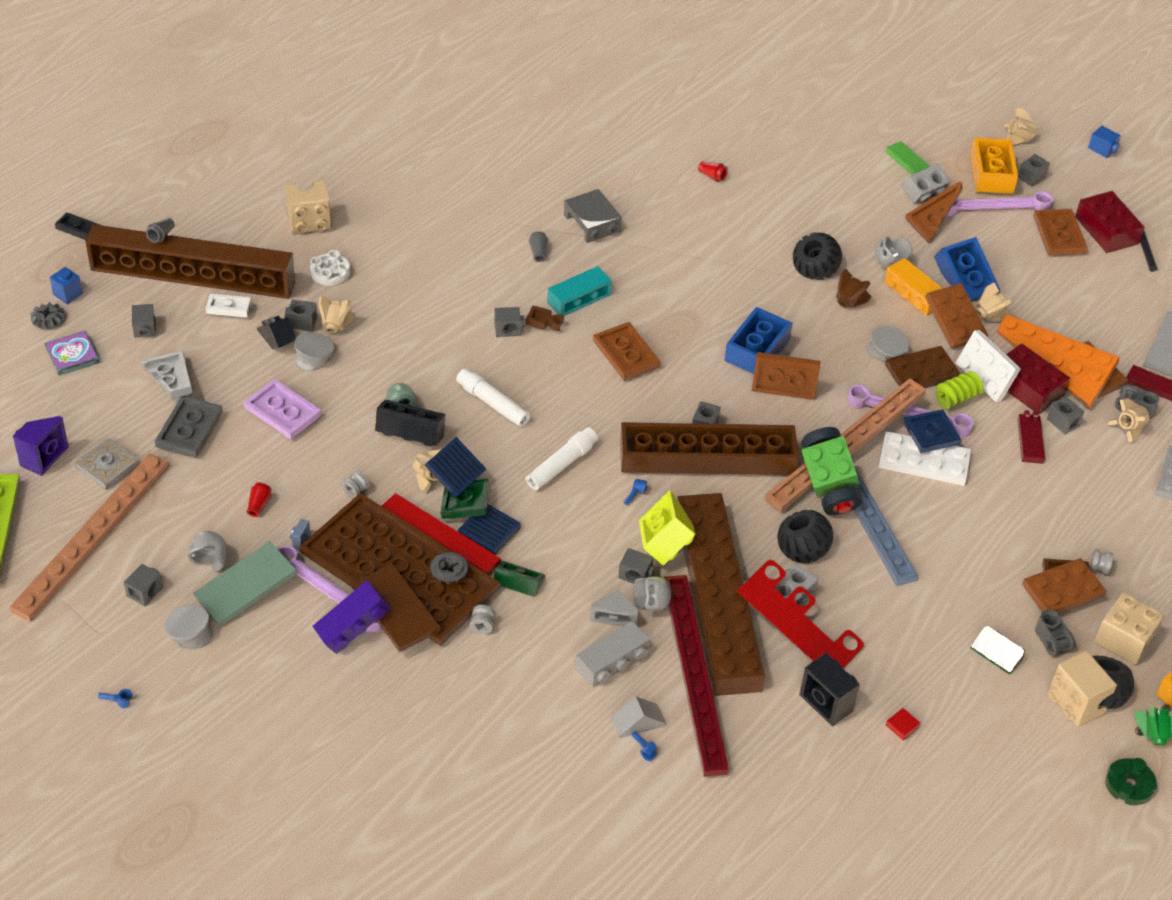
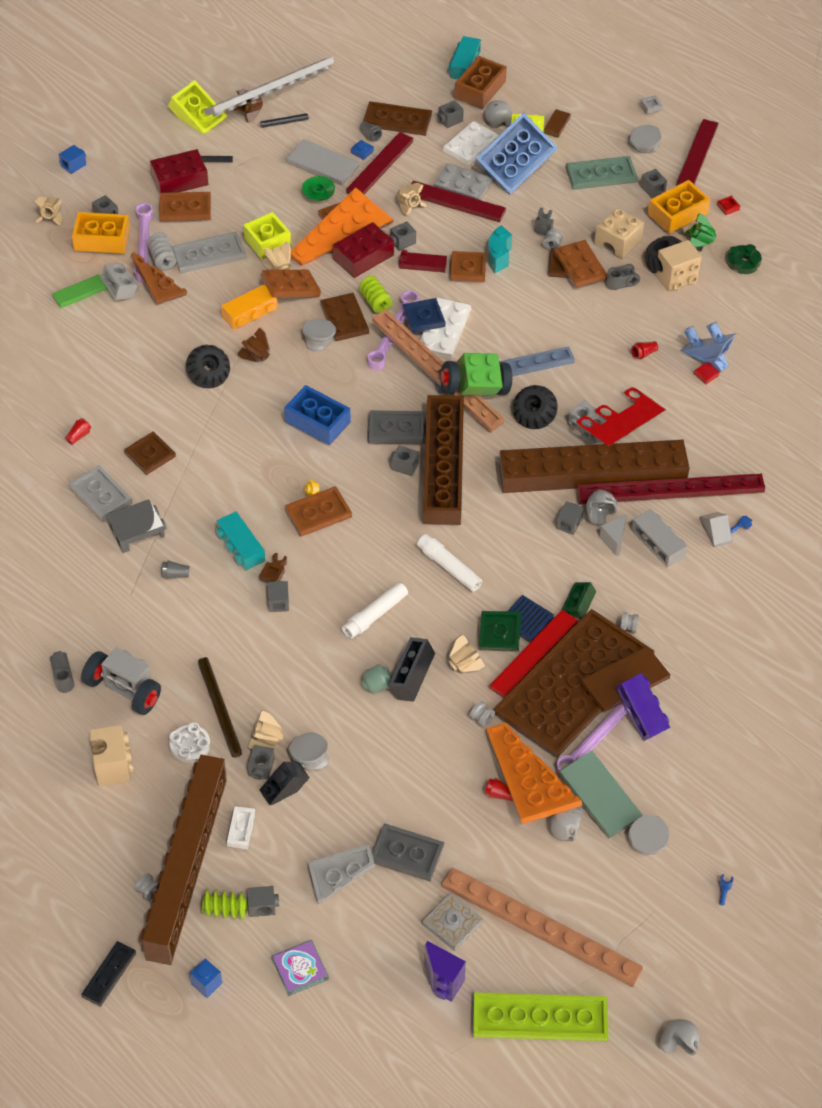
camera: 85 degrees left, 5 degrees up
dark grey gear [30,302,65,329] -> none
dark grey brick [124,564,163,606] -> none
dark grey cone [146,217,175,243] -> none
lavender plate [244,379,321,440] -> none
sand blue plate [290,519,311,551] -> none
dark blue tile [425,437,486,498] -> none
dark grey gear [430,552,468,585] -> none
blue hand [623,479,647,505] -> none
neon yellow slope [639,490,696,565] -> none
dark orange plate [751,352,821,400] -> none
black brick [799,653,860,726] -> none
light grey helmet [876,237,912,268] -> none
blue slope [934,237,1000,301] -> none
white plate [955,330,1021,402] -> none
slope [971,625,1025,674] -> none
dark grey piece [1115,385,1159,419] -> none
none -> dark grey piece [50,651,74,693]
none -> light grey plate [68,465,133,522]
none -> brick [81,647,161,715]
none -> reddish brown tile [124,431,176,475]
none -> light grey piece [147,232,177,271]
none -> light grey tile [171,231,246,274]
none -> dark brown axle [198,657,242,758]
none -> lime piece [202,888,248,920]
none -> neon yellow brick [243,212,291,260]
none -> green dish [302,176,335,201]
none -> yellow plate [304,480,319,496]
none -> dark grey plate [369,410,424,444]
none -> dark red tile [411,180,506,223]
none -> dark orange plate [451,251,486,282]
none -> orange wing [486,722,582,824]
none -> teal brick [488,225,512,273]
none -> dark grey plate [535,207,554,235]
none -> red cone [631,341,659,360]
none -> medium blue connector [680,322,737,372]

